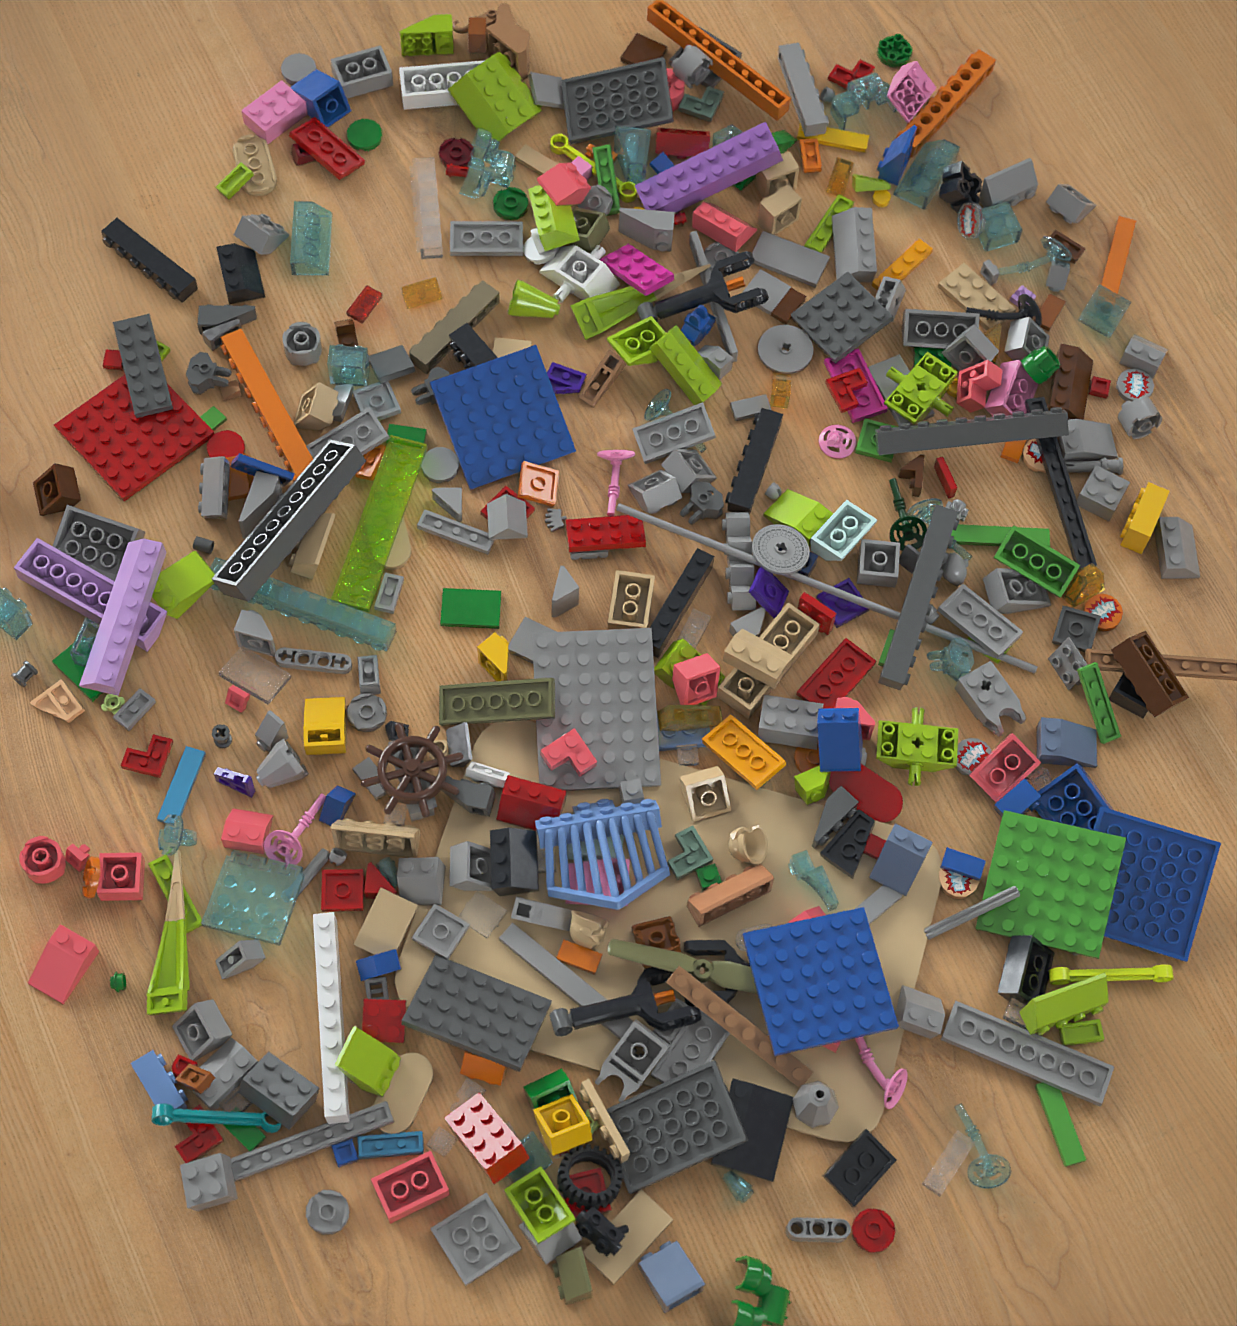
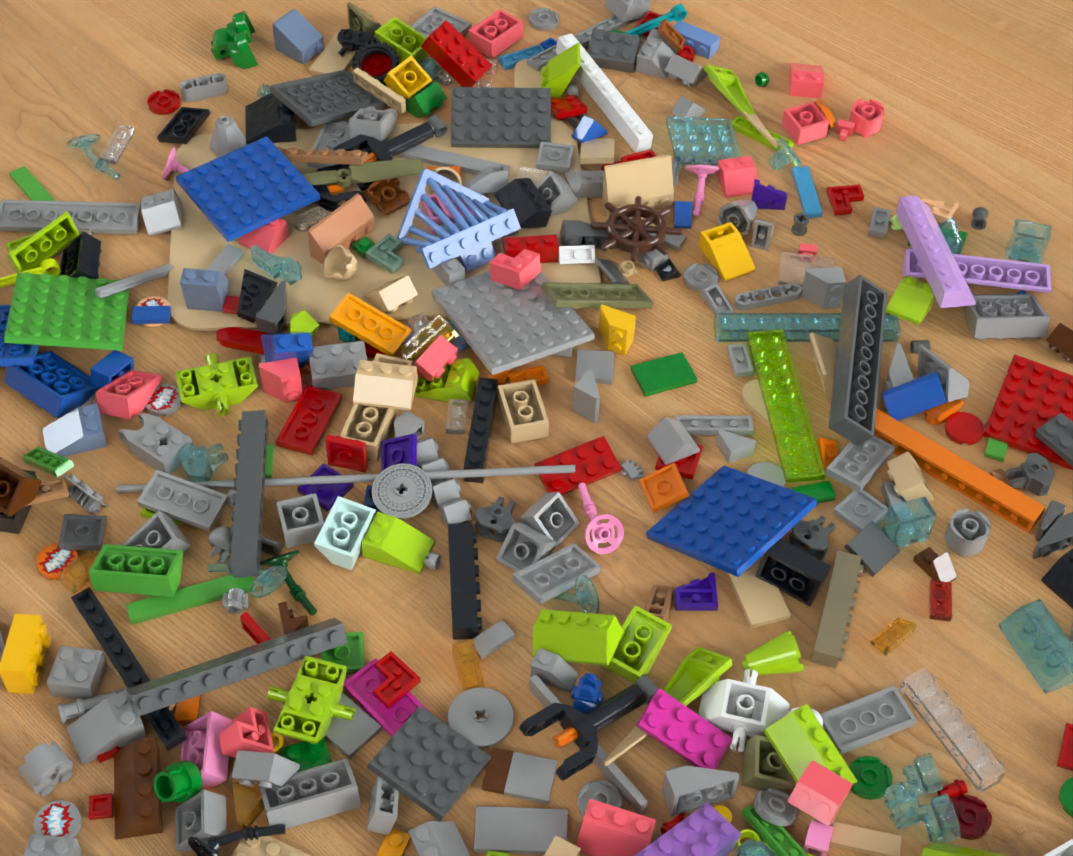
camera: 160 degrees right, 15 degrees down
bright pink dish [819,425,856,459] -> none

